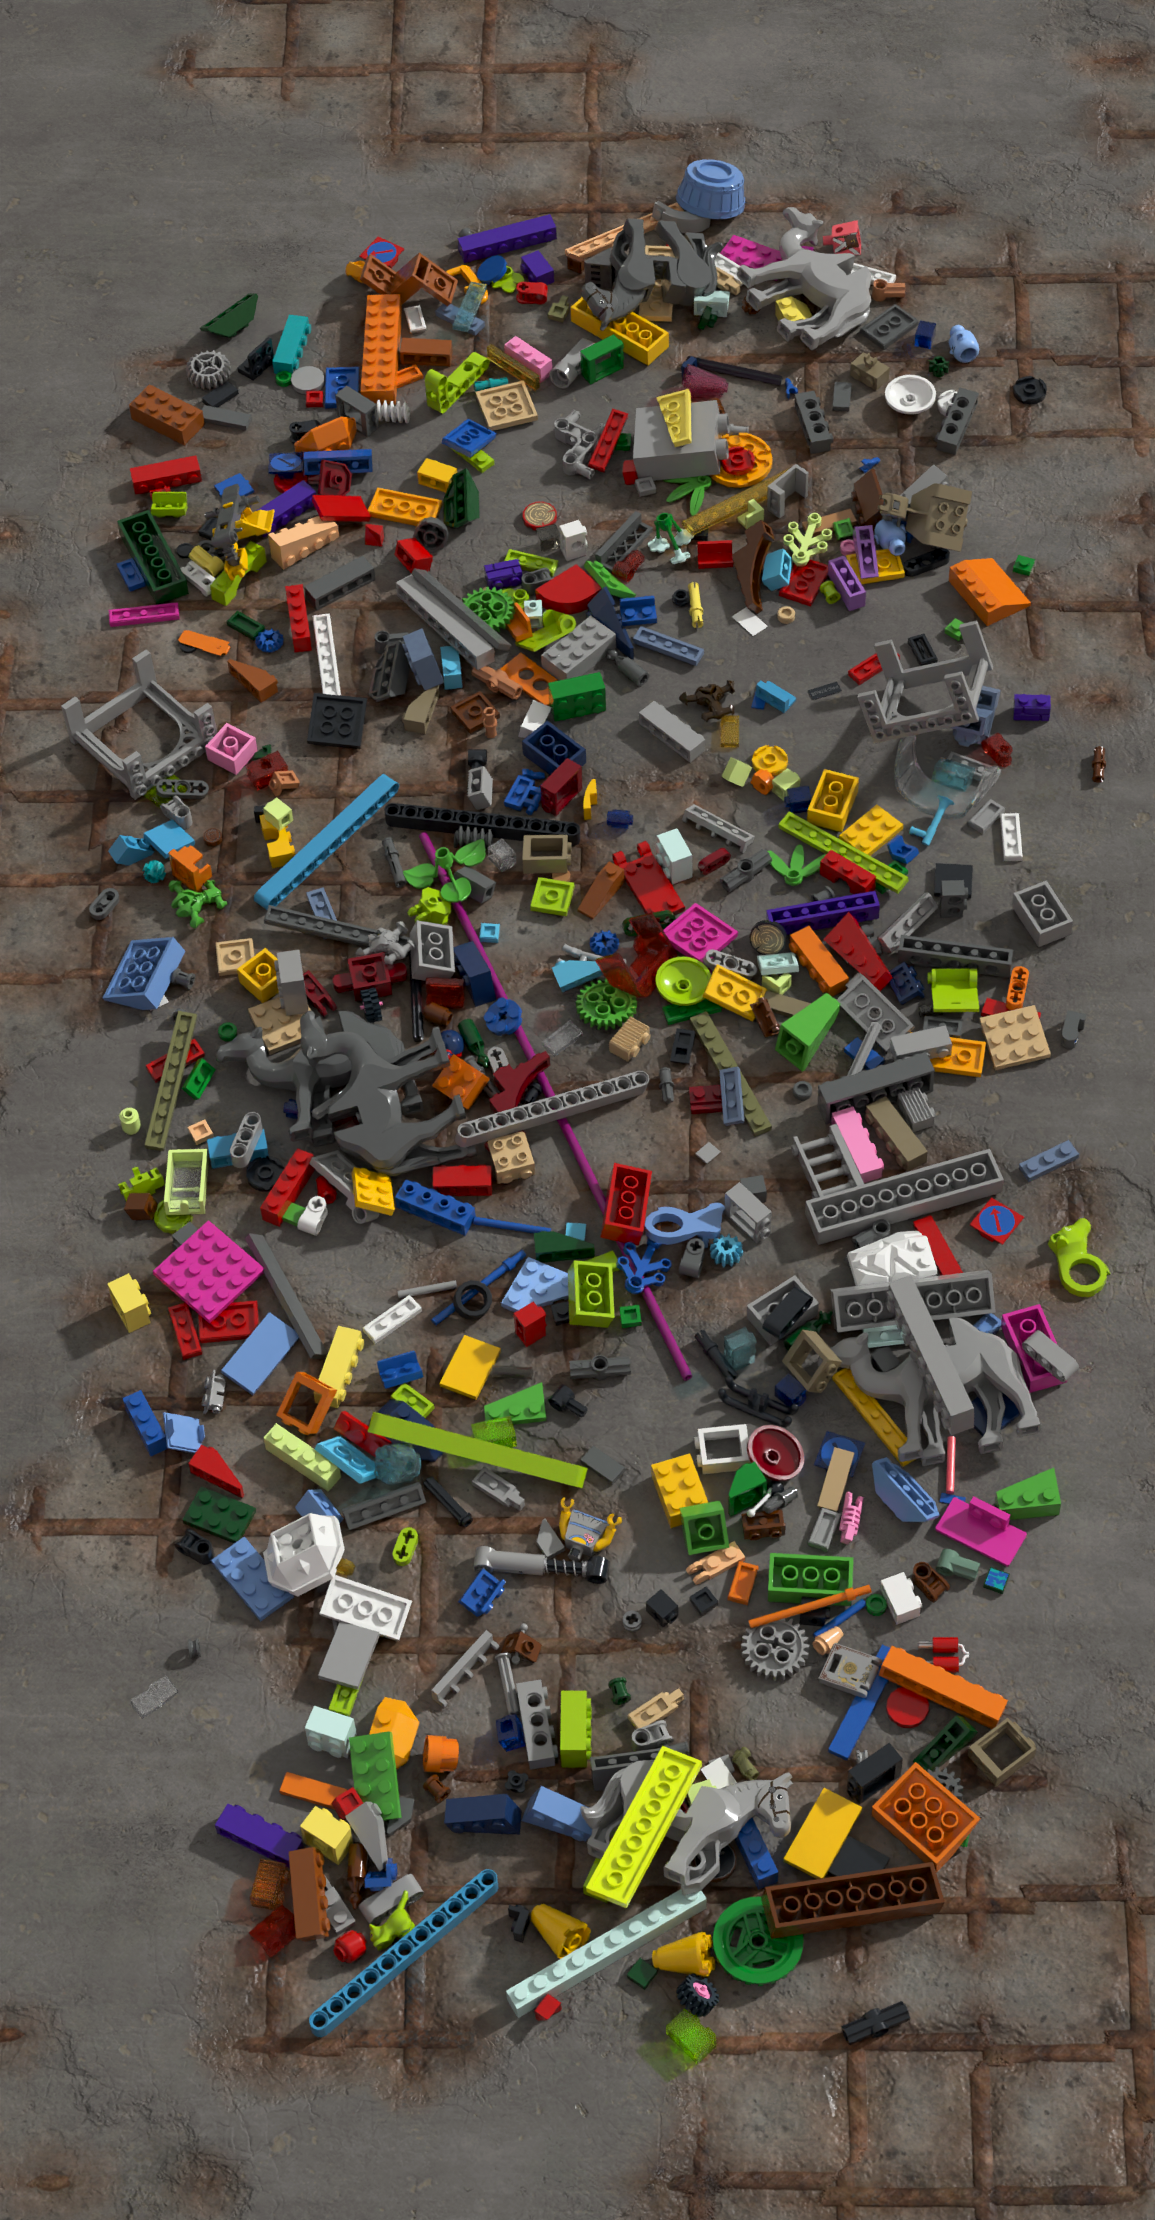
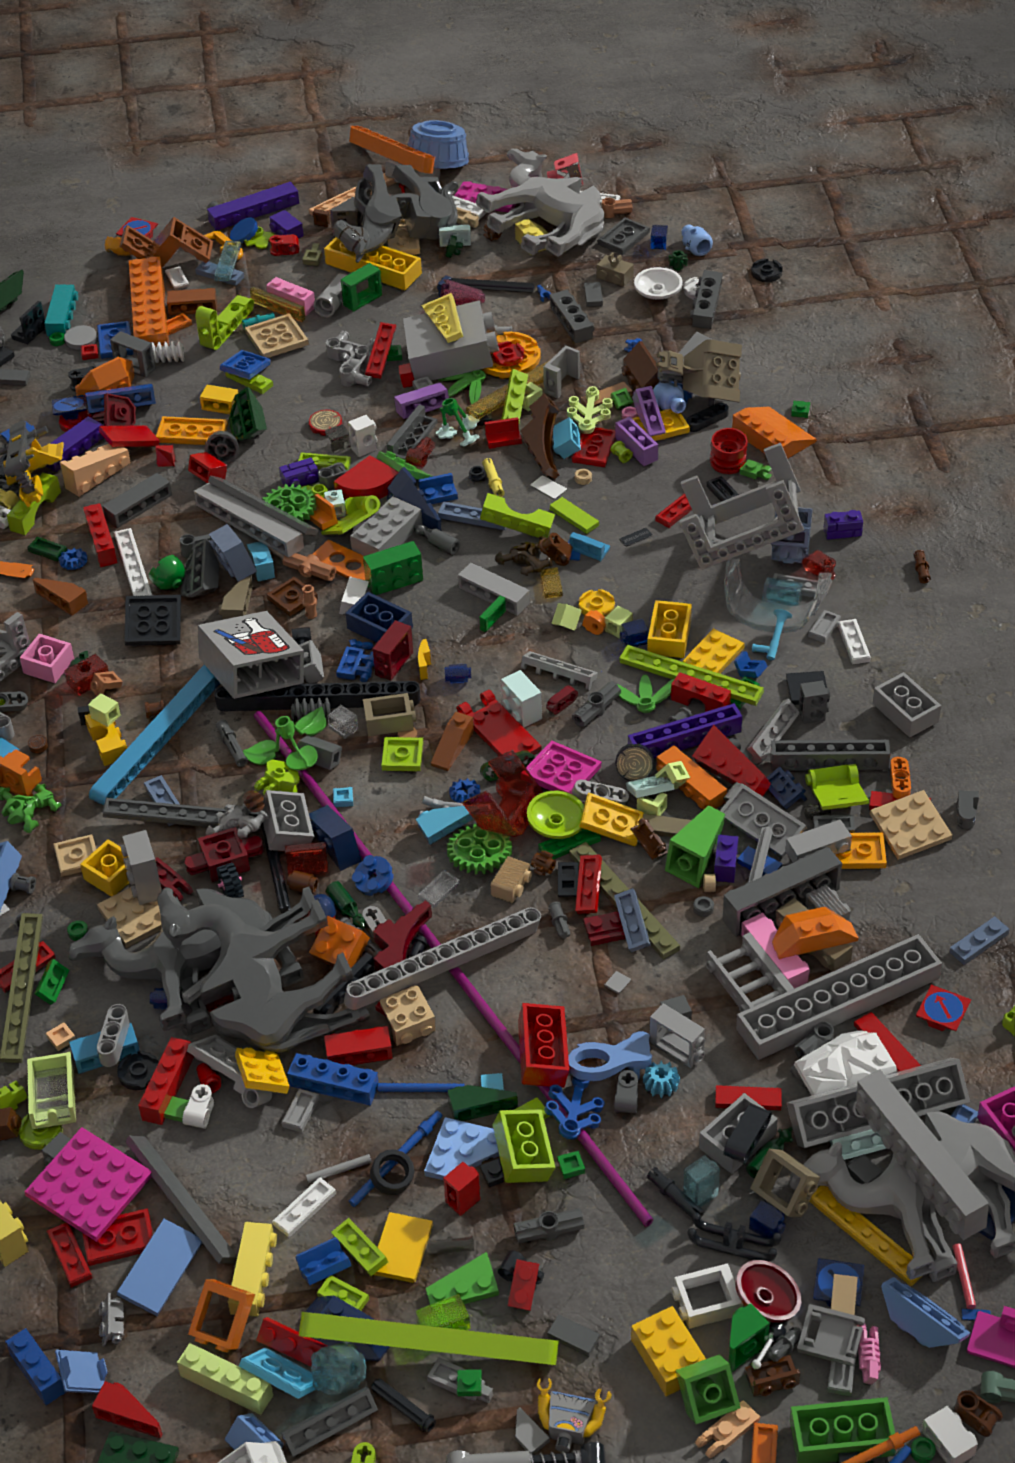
camera: 10 degrees left, 10 degrees down
none -> reddish brown bush [145,700,165,719]
none -> green cylinder [149,555,185,590]
none -> light grey brick [198,611,304,699]
none -> reddish brown arm [243,790,265,812]
none -> light grey tile [281,1089,319,1133]
none -> black plate [313,952,374,1015]
none -> lime plate [331,1218,389,1276]
none -> orange beam [349,126,435,173]
none -> medium lavender brick [394,382,449,419]
none -> green plate [457,1370,482,1397]
none -> green tile [479,595,506,632]
none -> lime arch [480,493,555,538]
none -> lime plate [501,369,528,421]
none -> red plate [508,1259,539,1311]
none -> reddish brown gear [531,851,556,876]
none -> reddish brown piece [538,532,573,566]
none -> lime tile [550,497,599,534]
none -> red plate [575,854,602,914]
none -> yellowish green panel [655,761,690,790]
none -> tan piece [703,874,716,892]
none -> red wheel [710,428,748,474]
none -> dark purple brick [714,835,738,883]
none -> red tile [715,1085,782,1111]
none -> orange wedge [772,906,859,959]
none -> light grey container [797,1304,865,1366]

